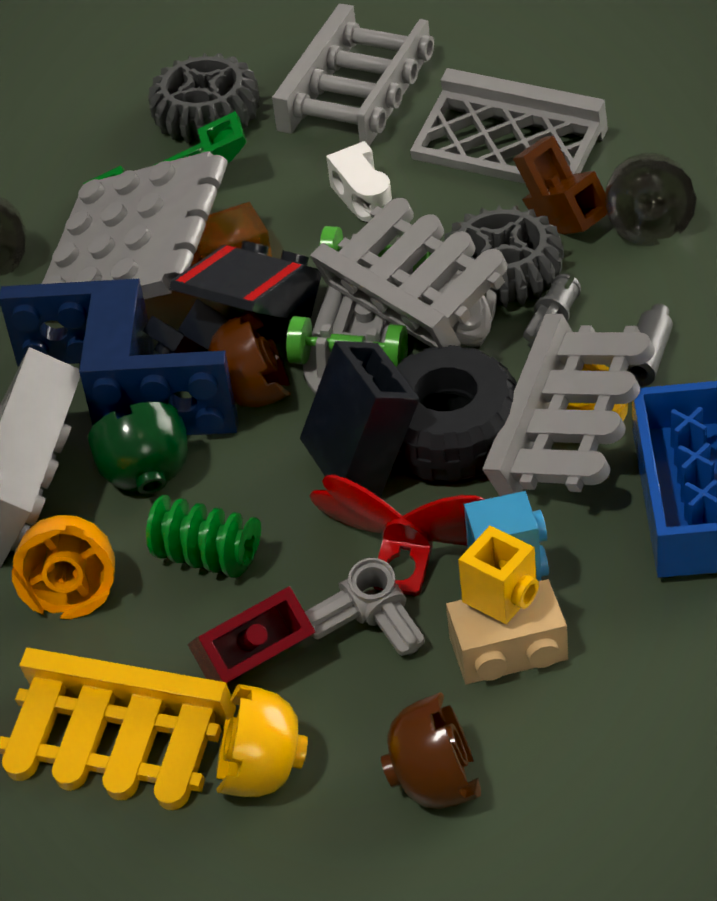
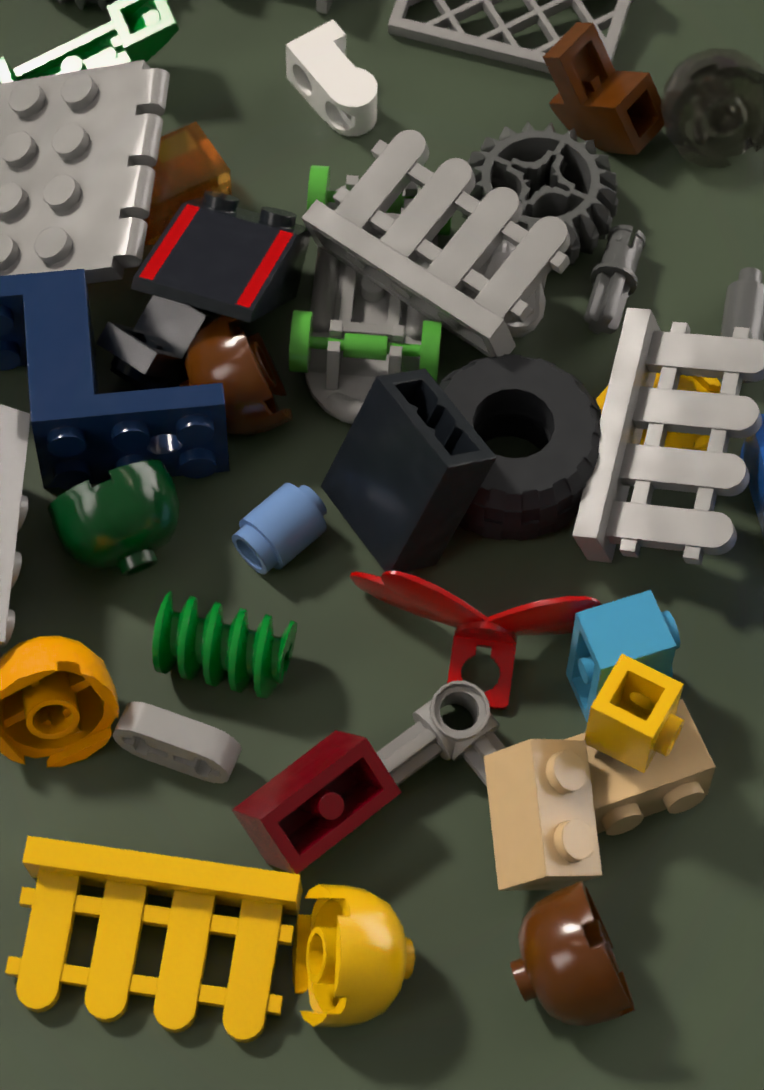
camera: 15 degrees left, 15 degrees up
none -> light grey beam [113,702,242,784]
none -> medium blue brick [232,482,327,575]
none -> tan brick [484,739,602,891]

